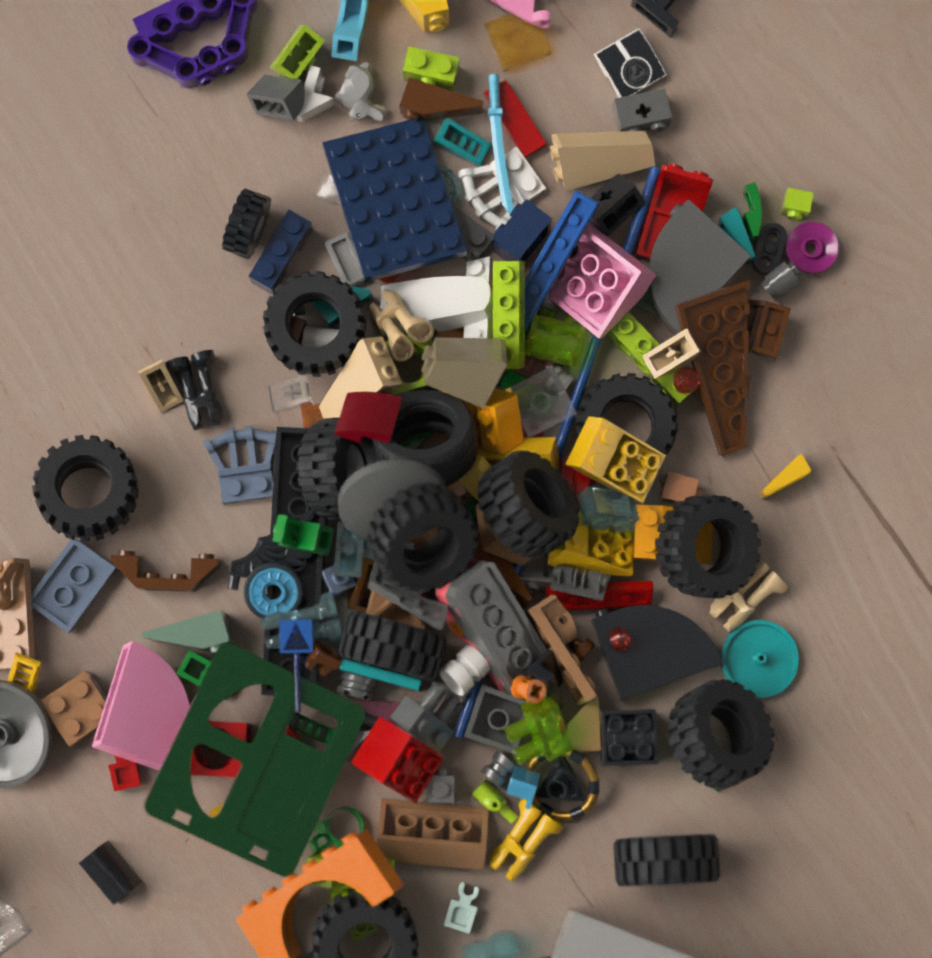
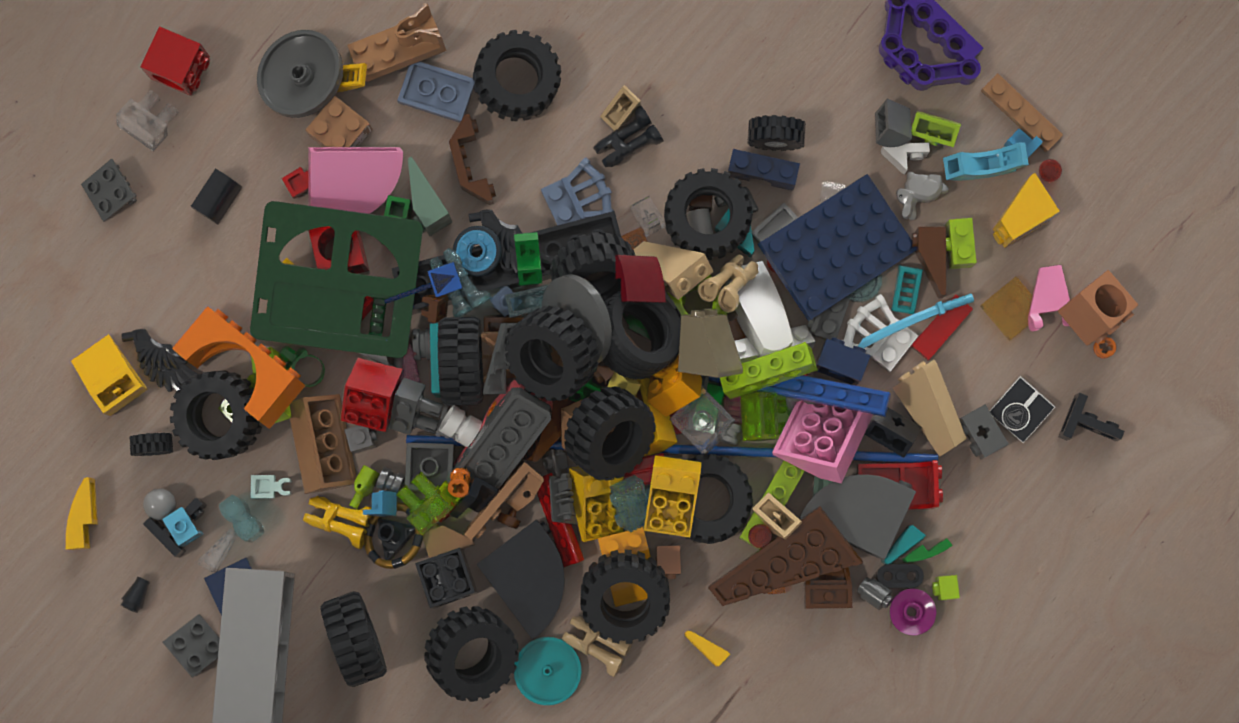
camera: 75 degrees right, 0 degrees up
clear red plate [609,625,631,652] -> none

